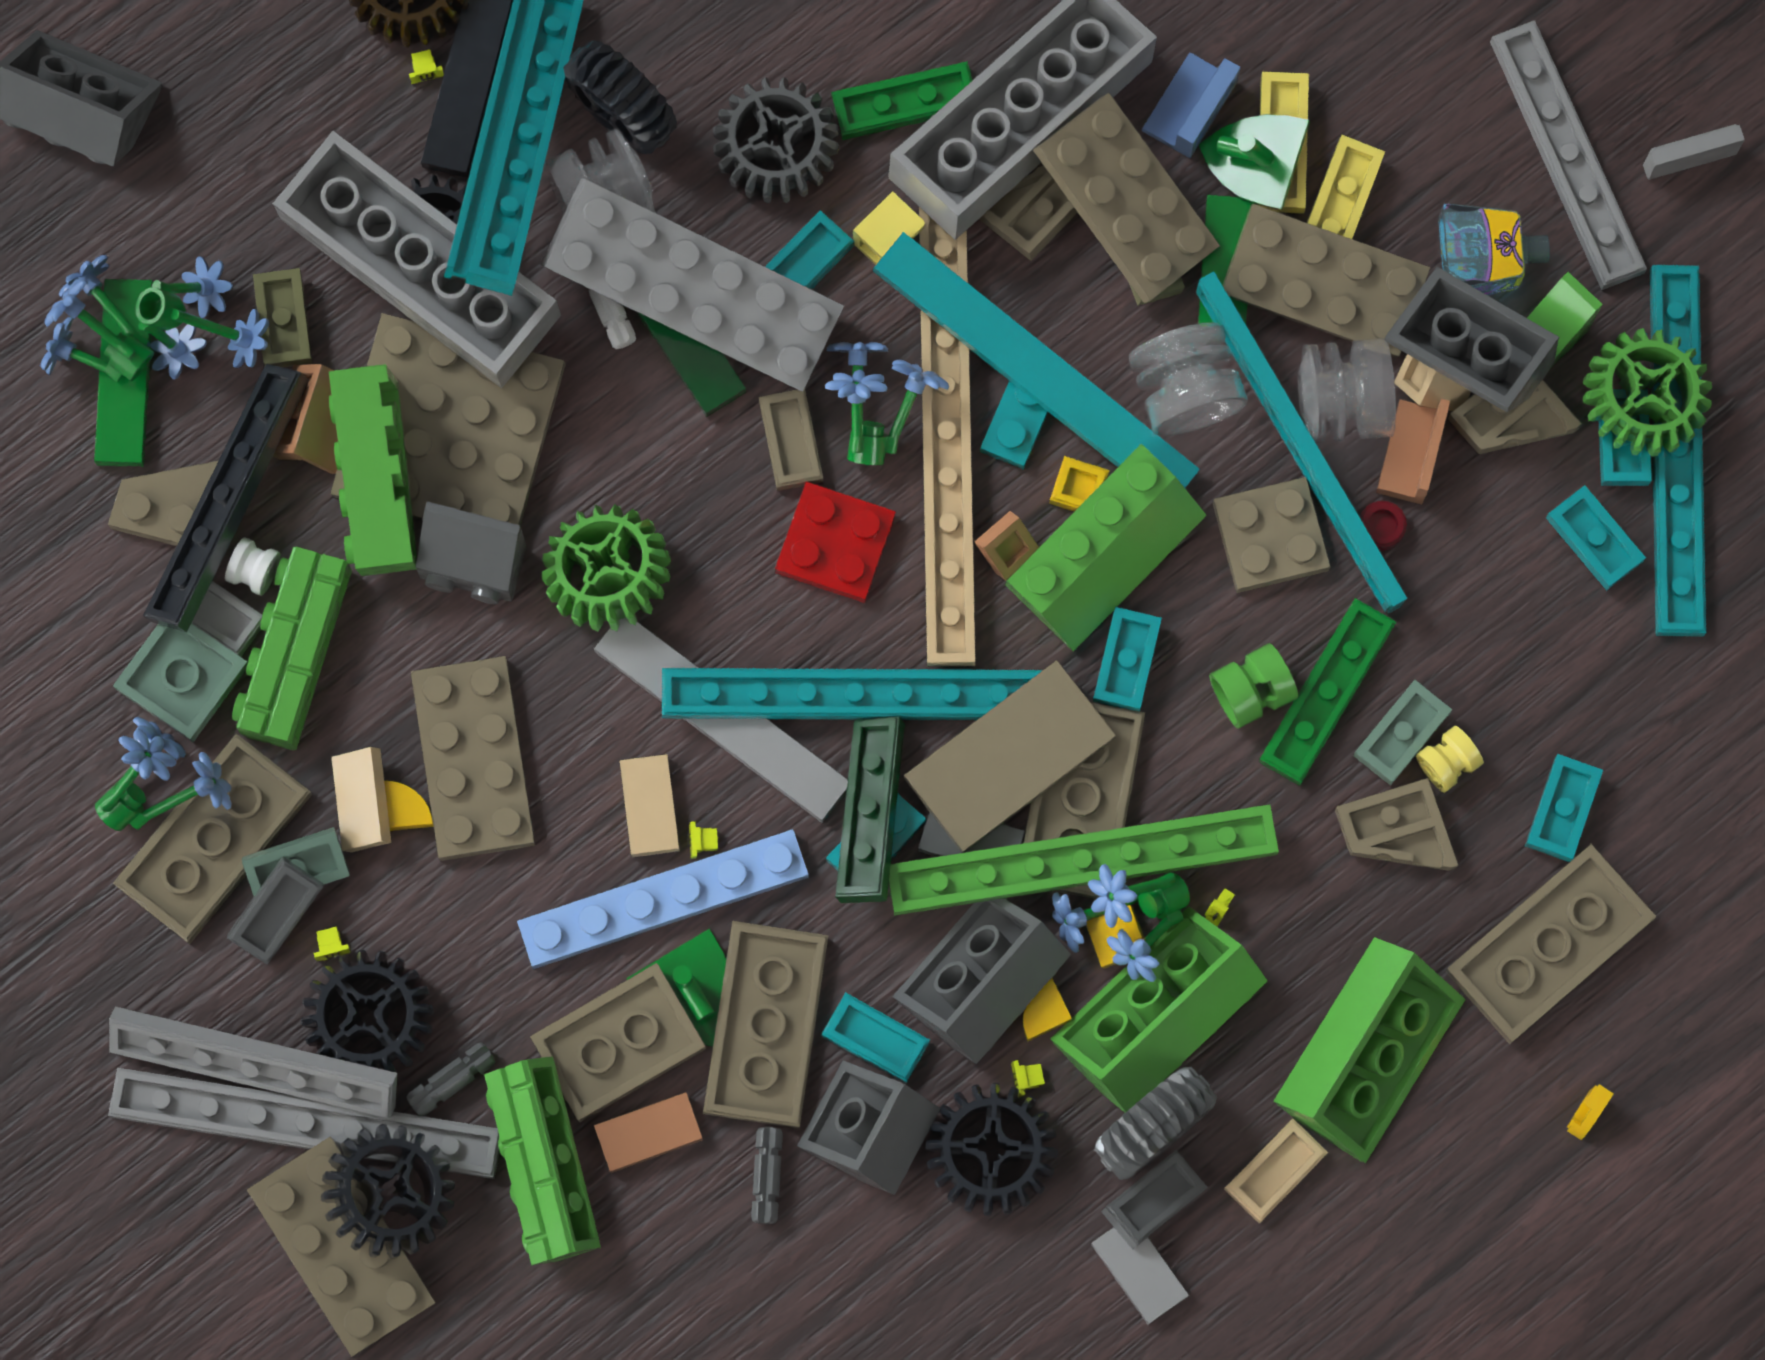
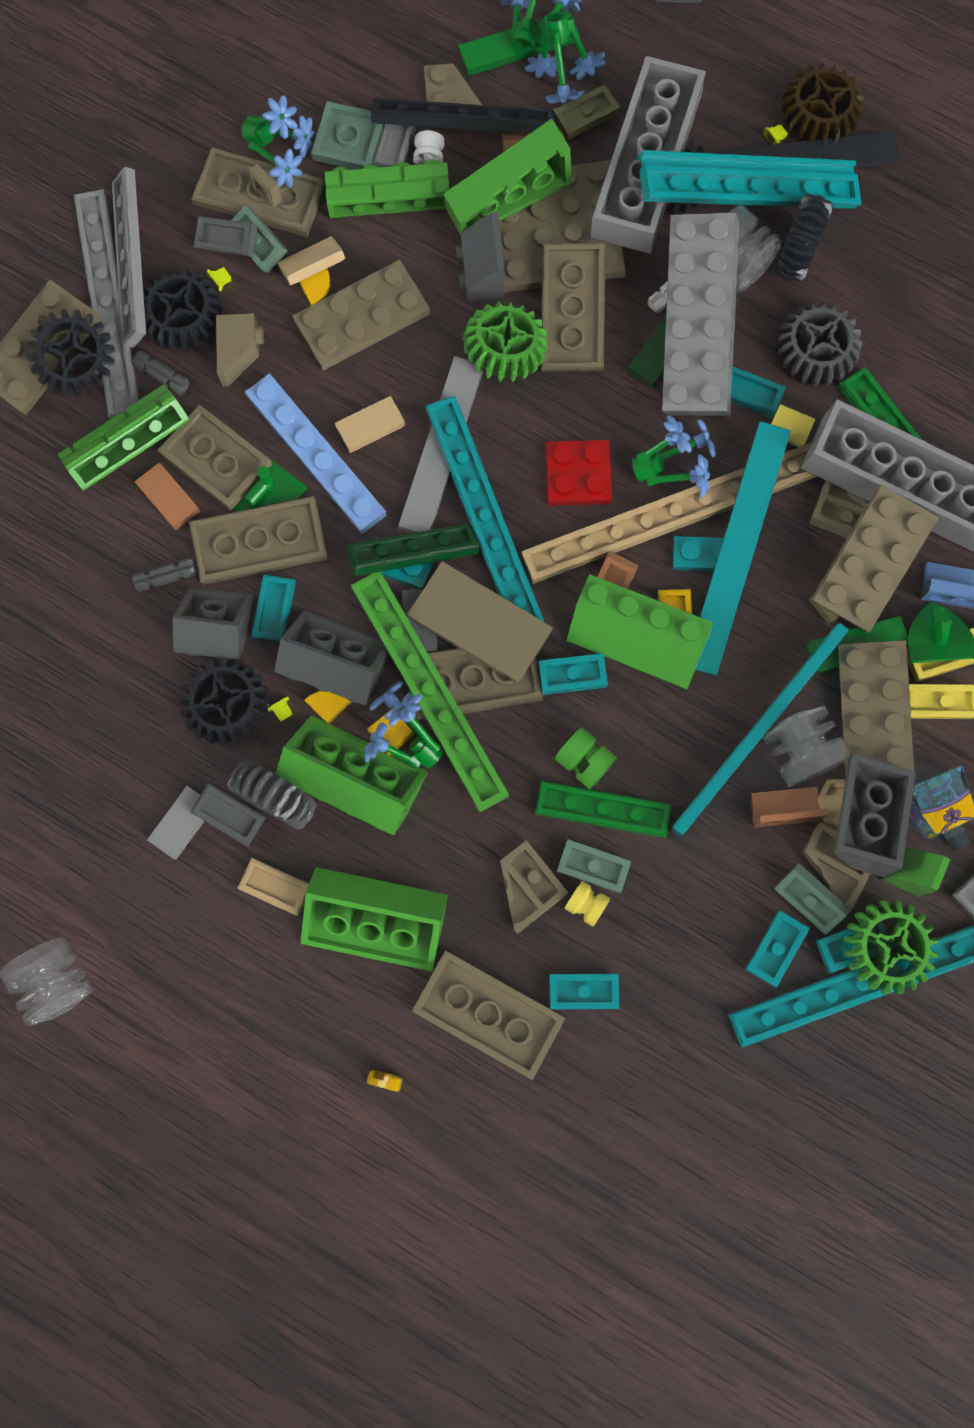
camera: 70 degrees right, 0 degrees up
neon yellow piece [687,822,718,859] -> none
dark tan tile [759,388,823,491] -> none
clear wheel [1128,323,1248,437] -> none
neon yellow piece [1205,889,1235,926] -> none
dark tan plate [1213,477,1330,593] -> none
dark red tile [1360,501,1407,551] -> none
none -> dark tan slope [216,313,264,387]
none -> dark tan tile [249,164,282,207]
none -> dark tan tile [541,243,605,372]
none -> sand green plate [774,863,851,935]

